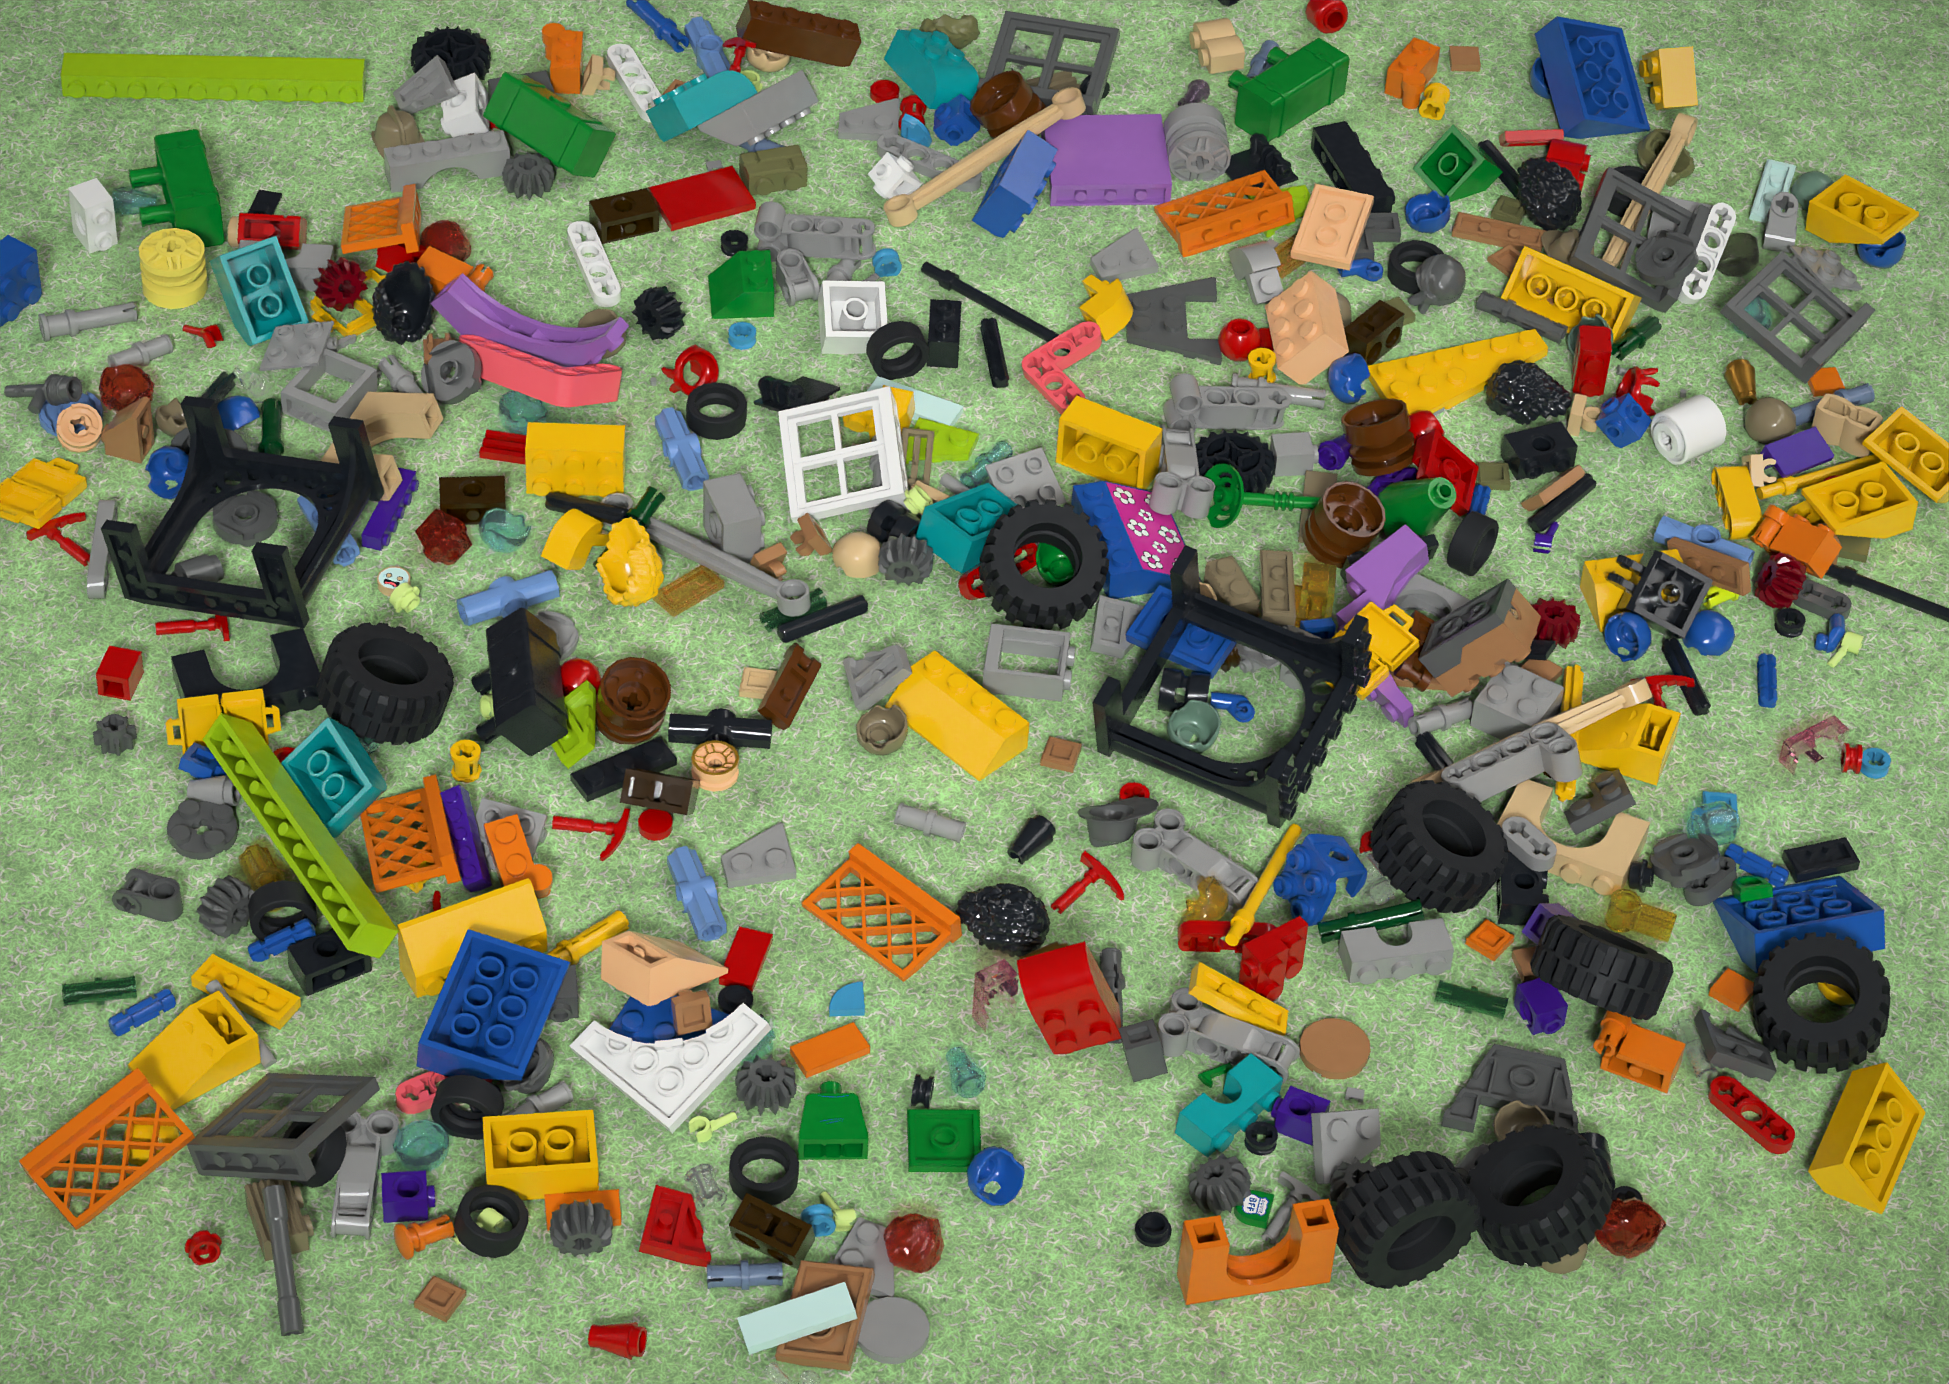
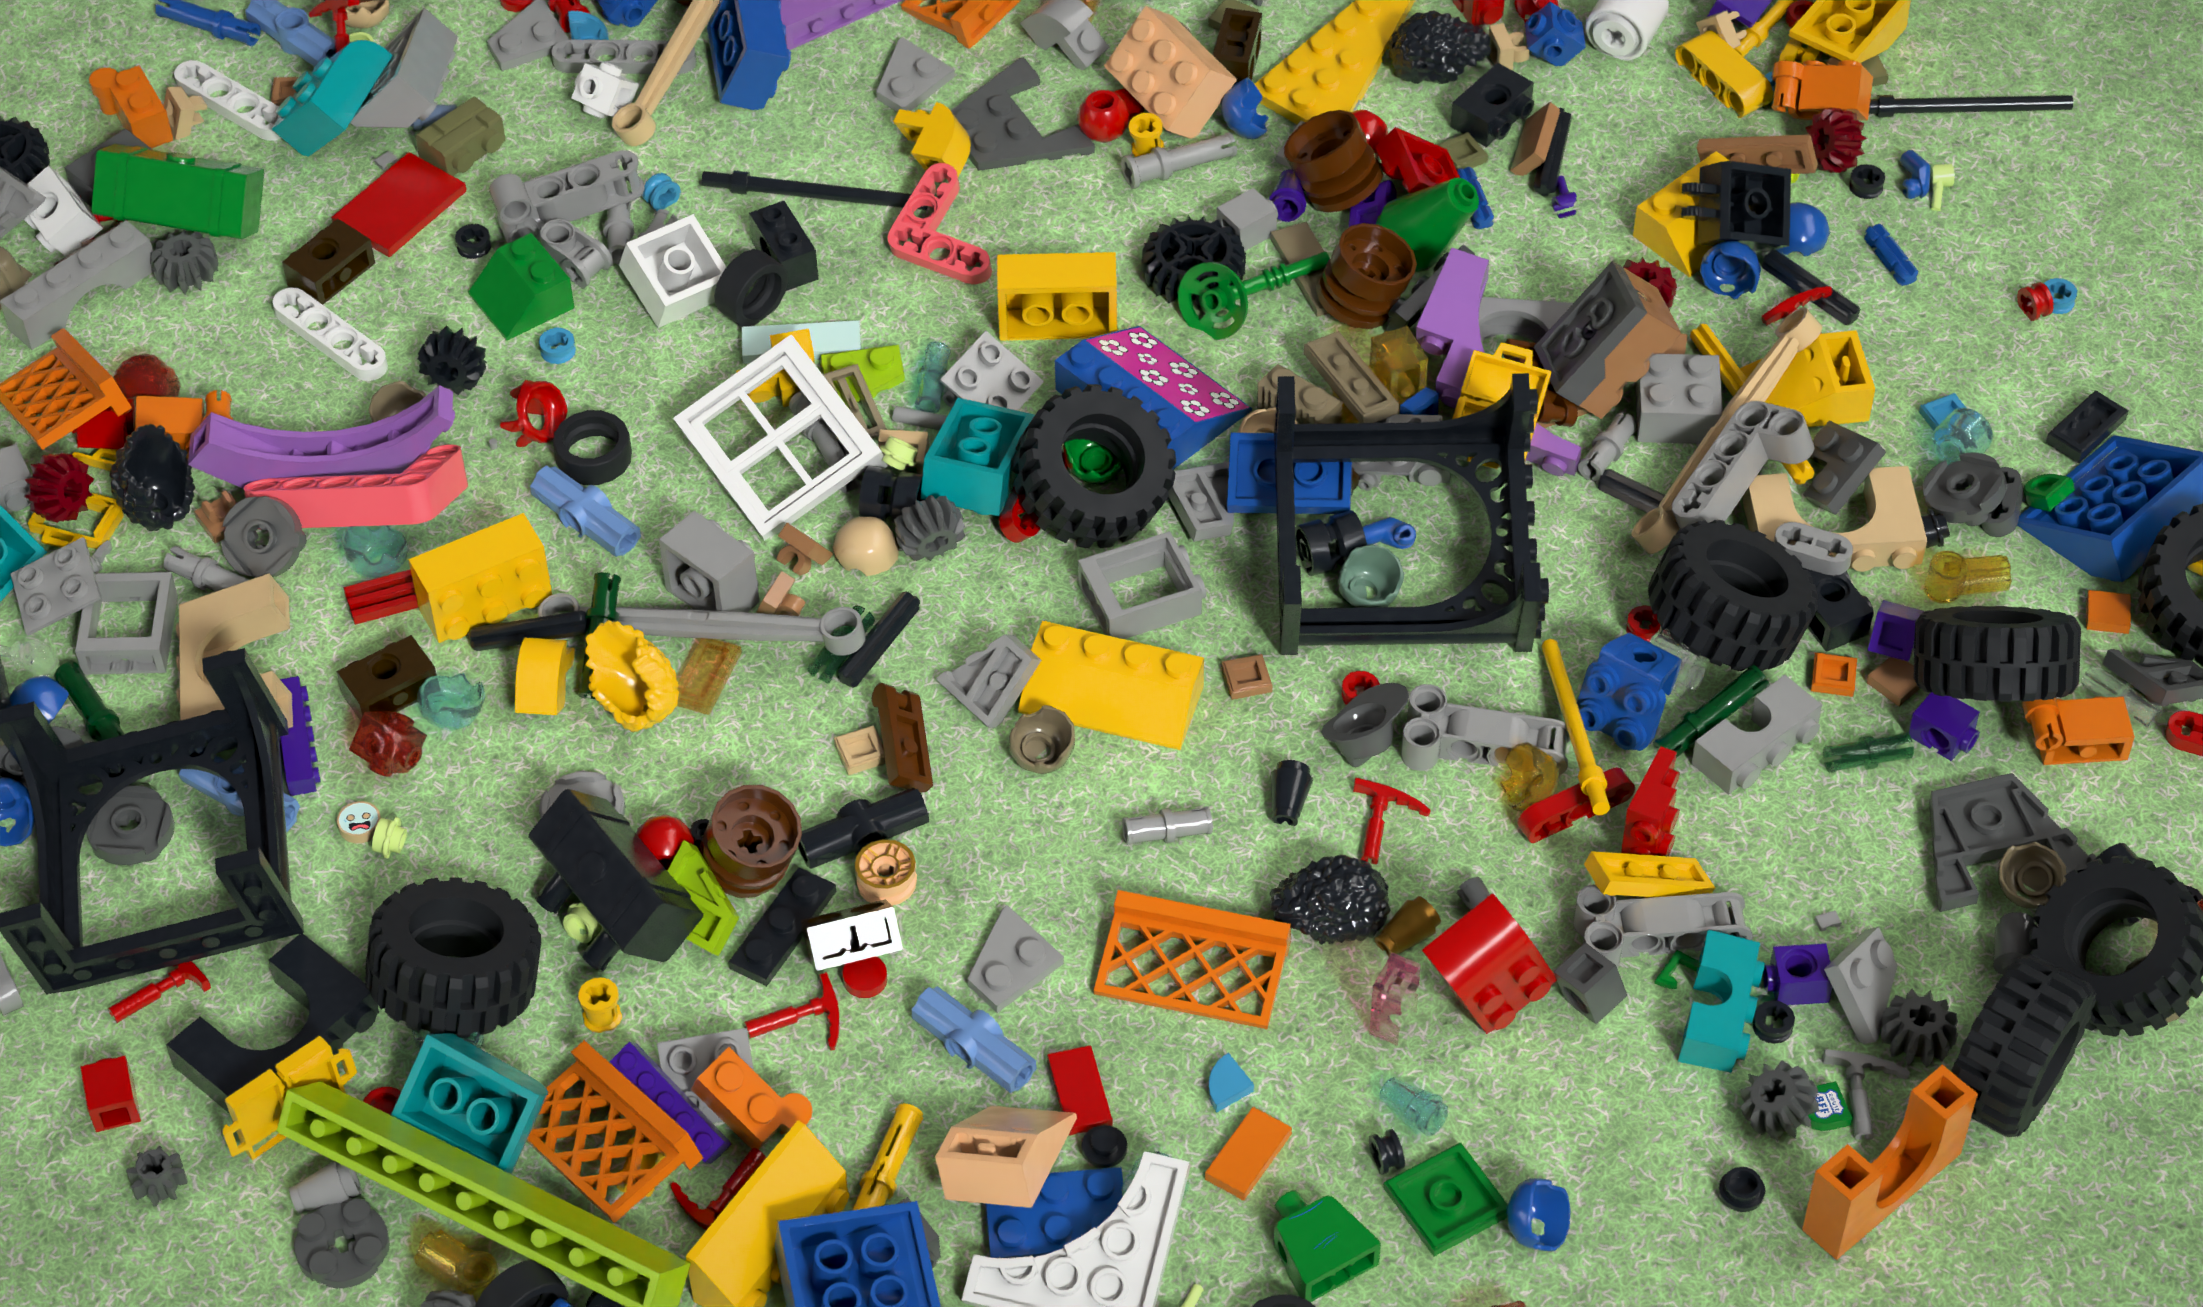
camera: 25 degrees left, 5 degrees up
dark grey brick [171,554,224,582] -> none
blue plate [178,742,227,779] -> none
medium blue piece [457,570,560,626] -> none
medium nougat tile [671,989,713,1036] -> none
dark grey gear [735,1054,797,1116] -> none
black hinge [754,375,841,412] -> none
black axle [980,317,1009,388] -> none
light grey piece [1149,424,1215,519] -> none
light grey piece [1163,374,1291,432] -> none
medium nougat tile [1299,1018,1371,1079] -> none
black tyre [1447,511,1499,576] -> none
medium blue piece [1653,515,1755,568] -> none
blue axle [1724,843,1789,887] -> none
piece [1779,715,1850,775] -> none
dark grey beam [1793,579,1852,620] -> none

